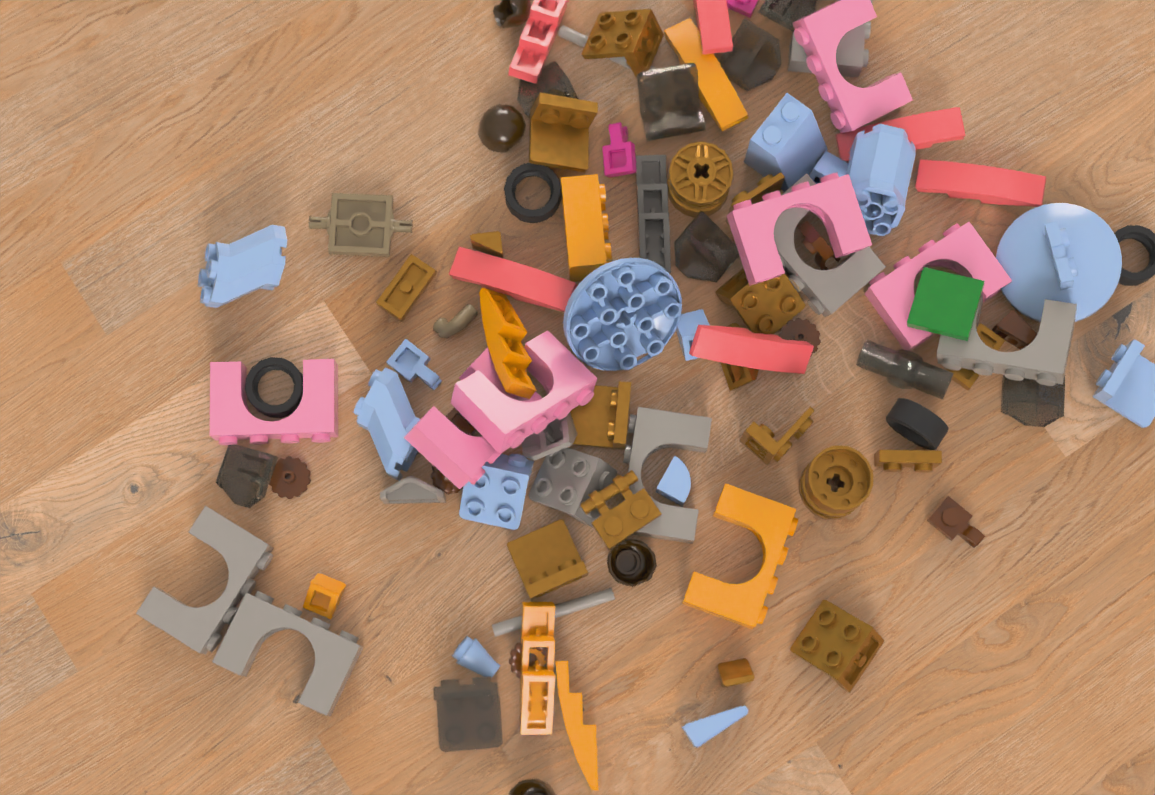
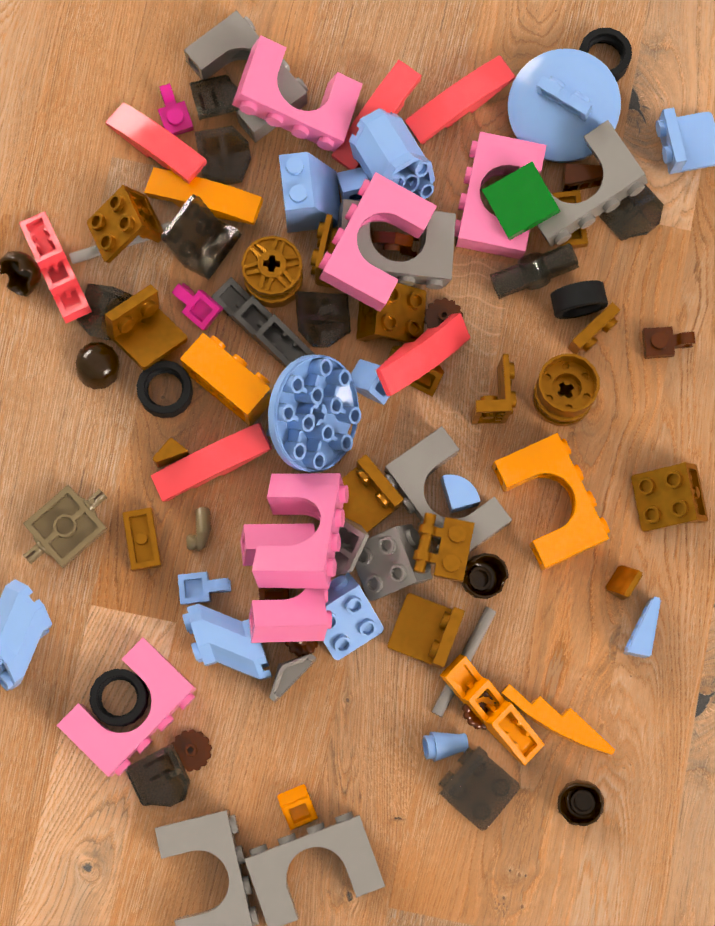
camera: 50 degrees left, 0 degrees up
light orange slope [479,287,536,399] -> none

